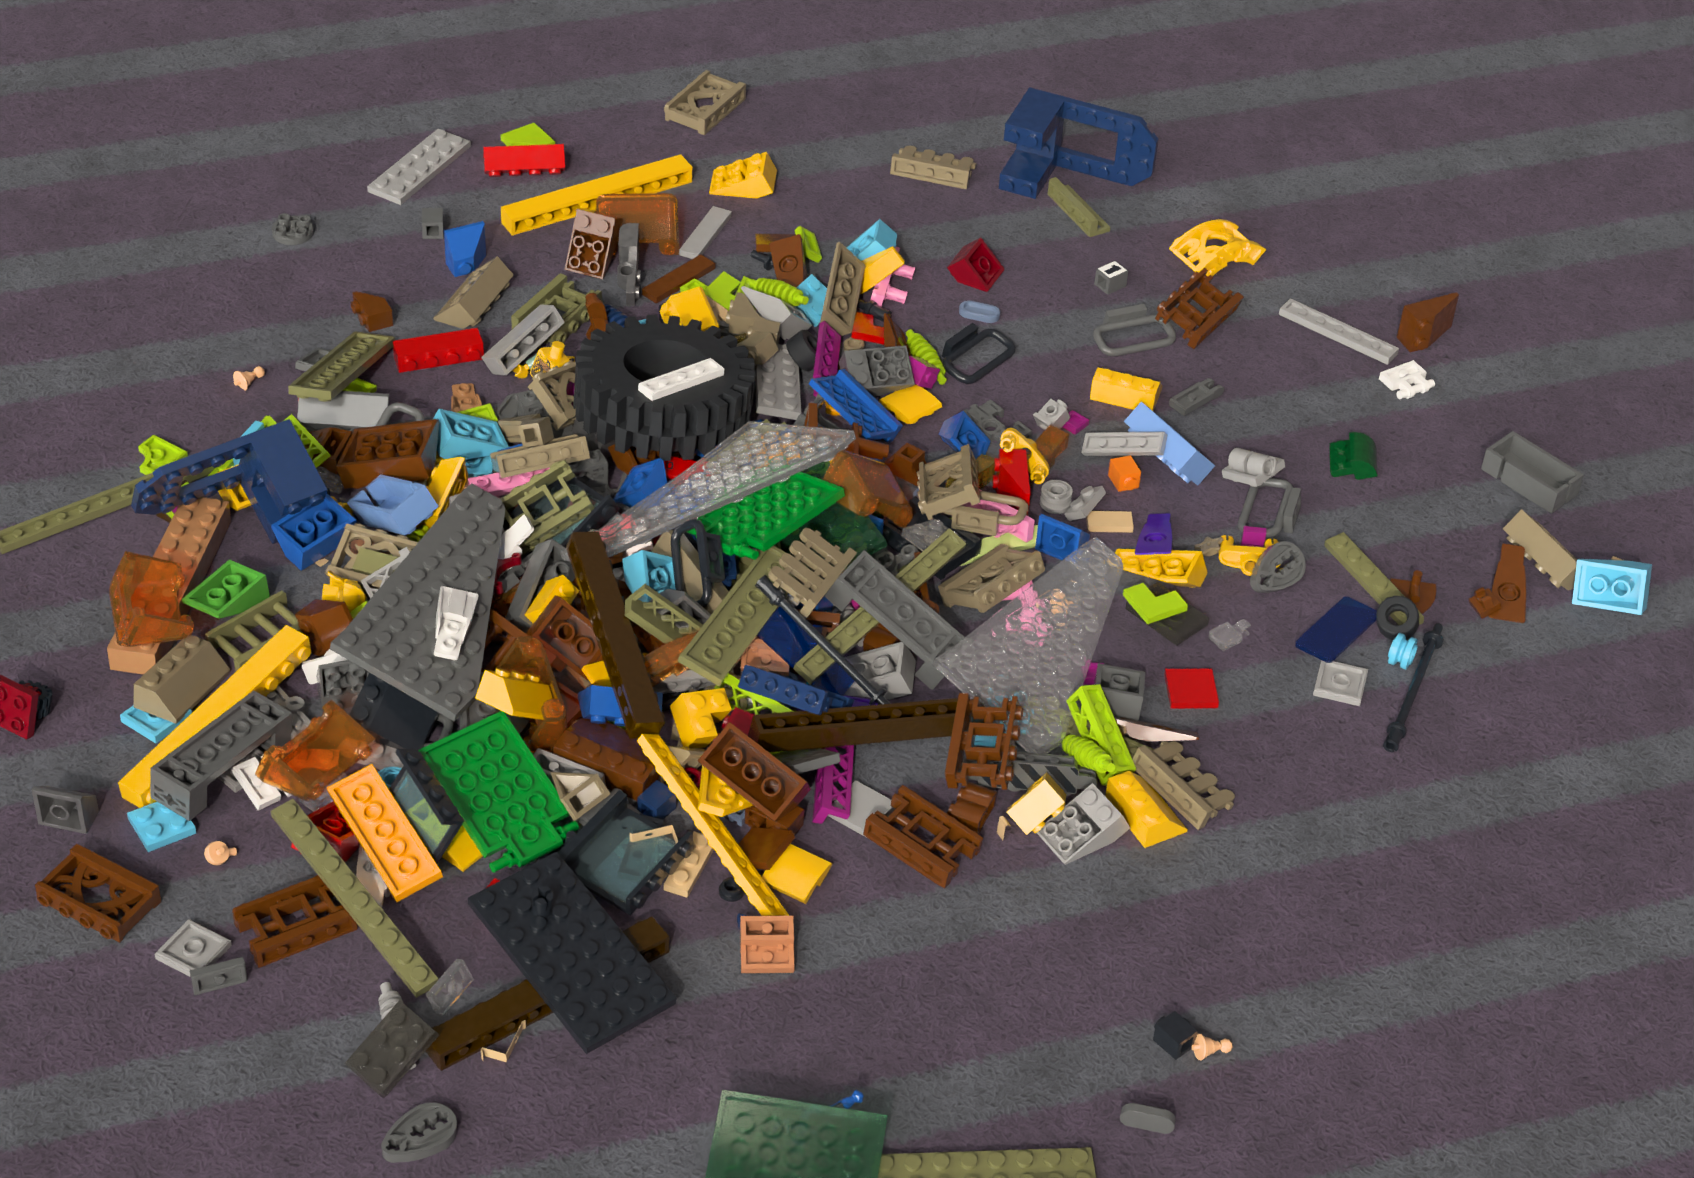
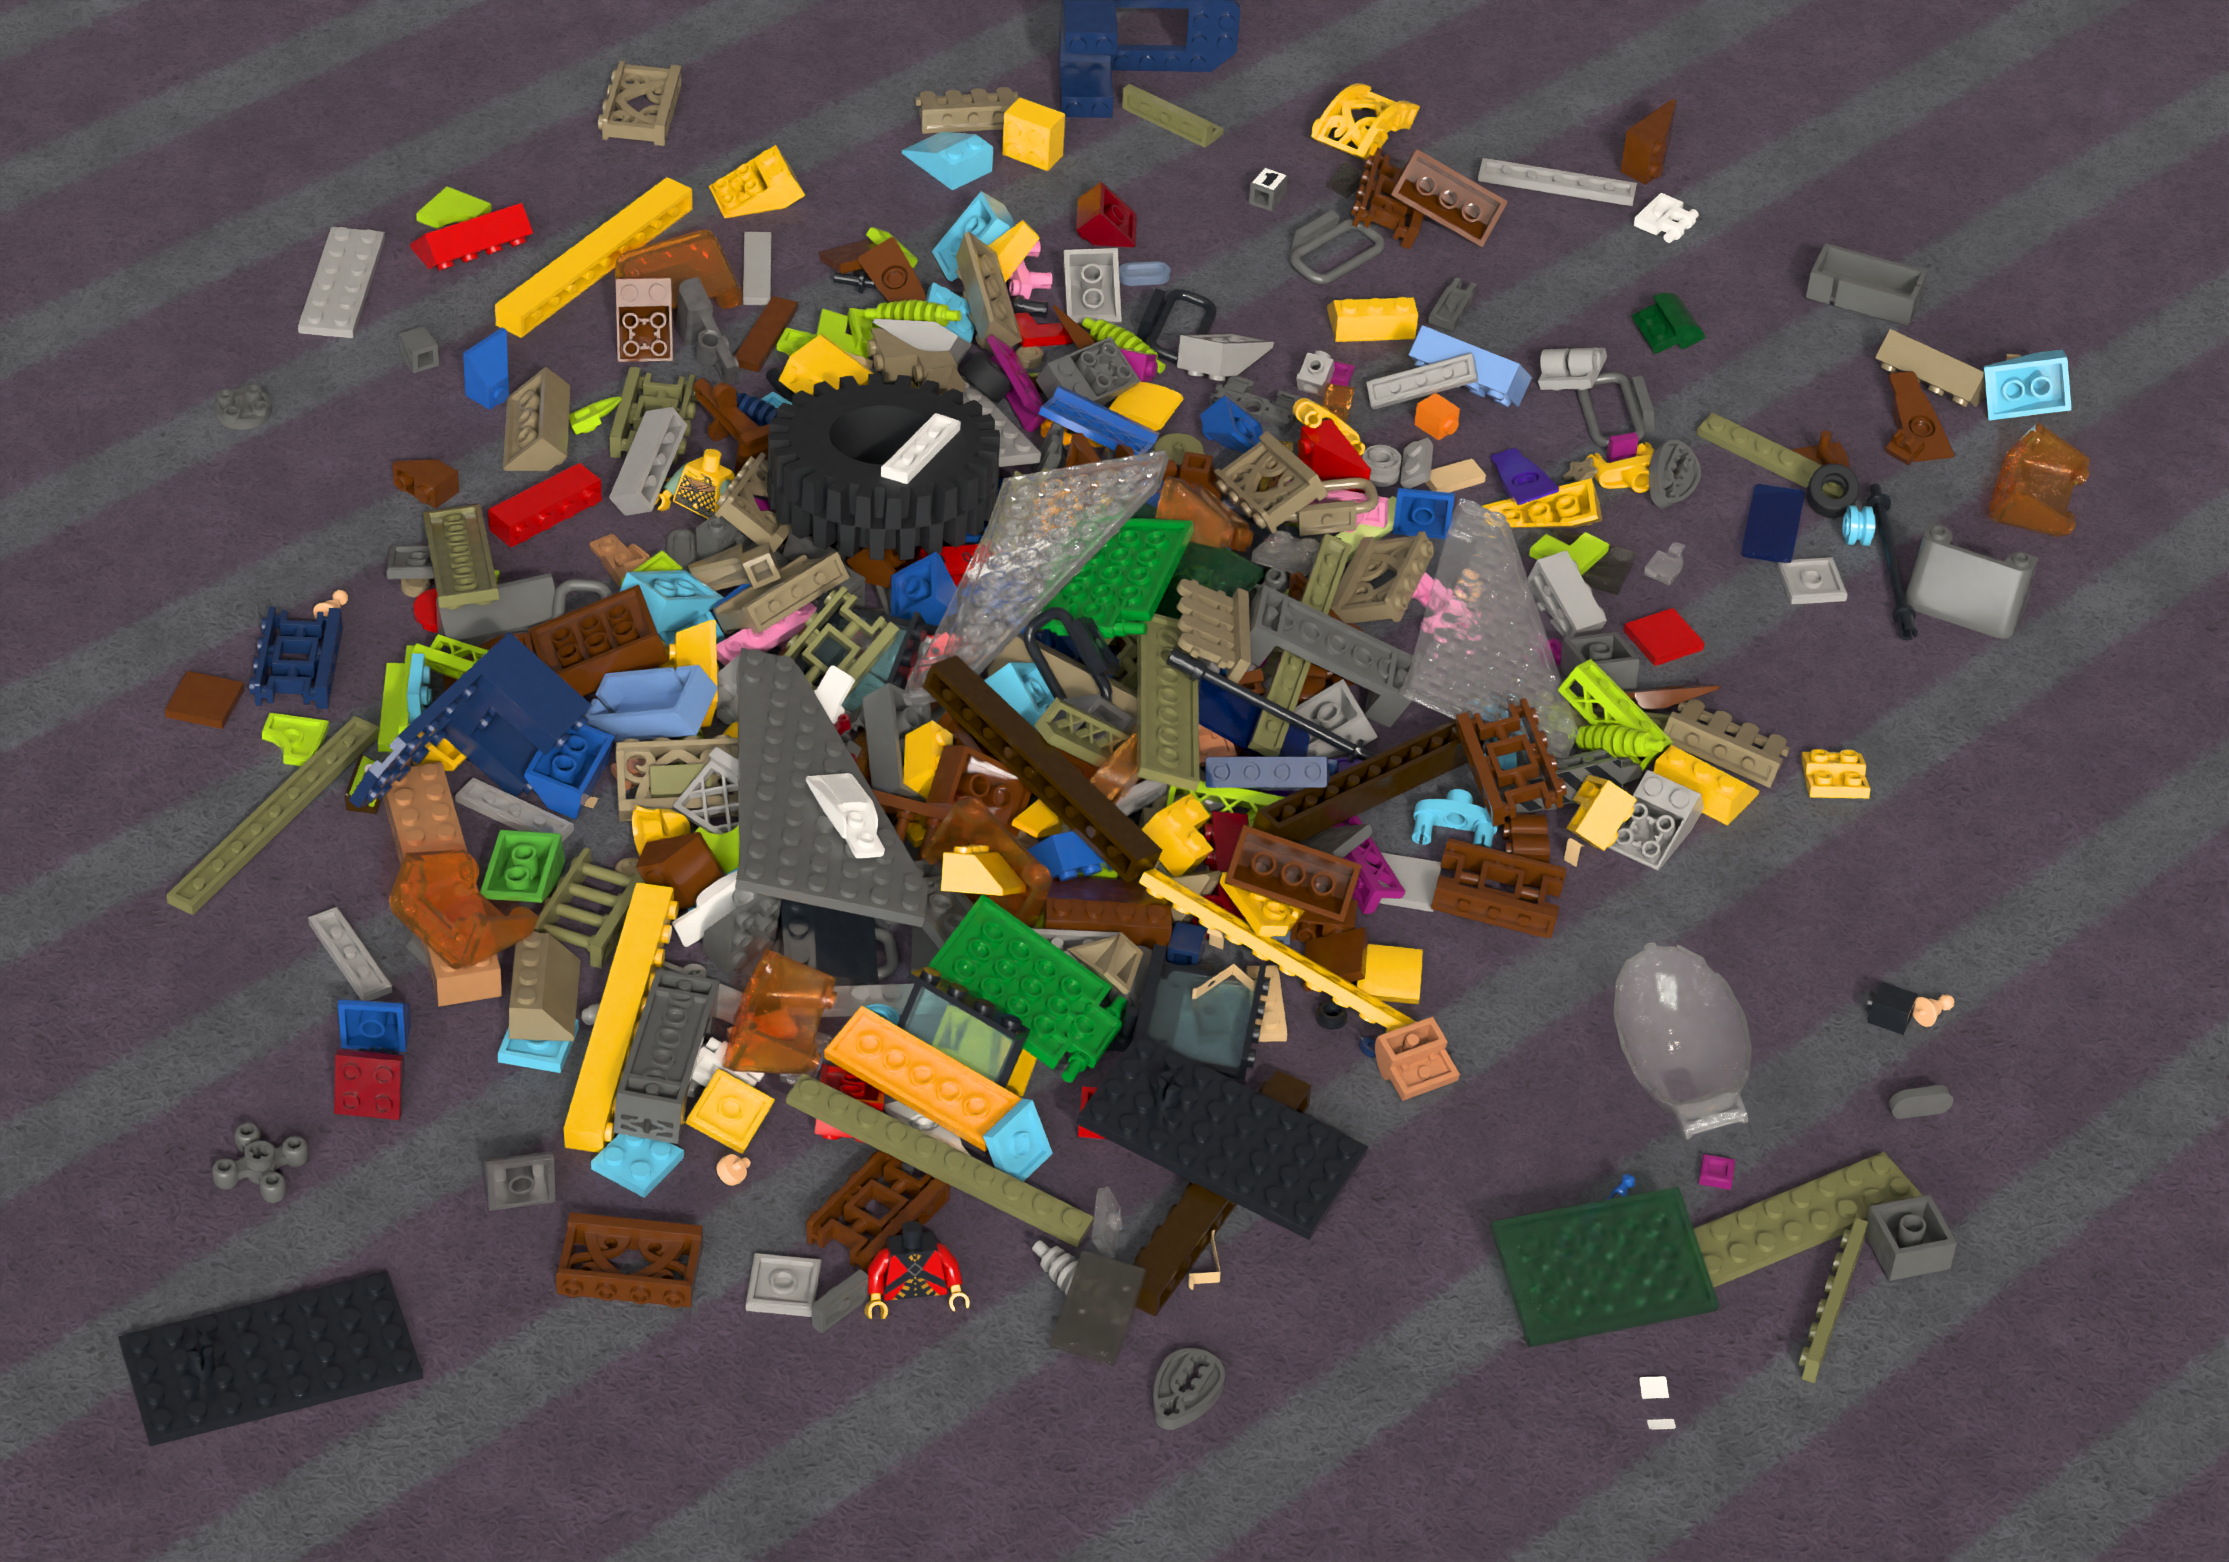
camera: 25 degrees left, 0 degrees up
none -> reddish brown tile [165,671,245,729]
none -> dark blue fence [249,606,343,709]
none -> light grey tile [308,907,392,1001]
none -> blue slope [338,1000,411,1052]
none -> light grey tile [455,777,574,842]
none -> lime plate [569,397,622,435]
none -> yellow tile [686,1068,775,1154]
none -> torso [864,1221,969,1319]
none -> medium azure slope [902,132,993,190]
none -> medium azure plate [983,1099,1053,1182]
none -> yellow brick [1002,97,1065,171]
none -> light grey slope [1063,248,1122,325]
none -> olive piece [1151,433,1206,466]
none -> light grey slope [1177,333,1274,381]
none -> clear smoke slope [1326,162,1363,198]
none -> reddish brown slope [1391,149,1508,248]
none -> medium azure connector [1412,789,1498,849]
none -> light grey wedge [1522,550,1607,638]
none -> clear windscreen [1613,943,1752,1140]
none -> magenta tile [1699,1154,1735,1190]
none -> yellow slope [1802,749,1870,799]
none -> windscreen [1906,522,2039,639]
none -> clear orange windscreen [1987,422,2091,537]

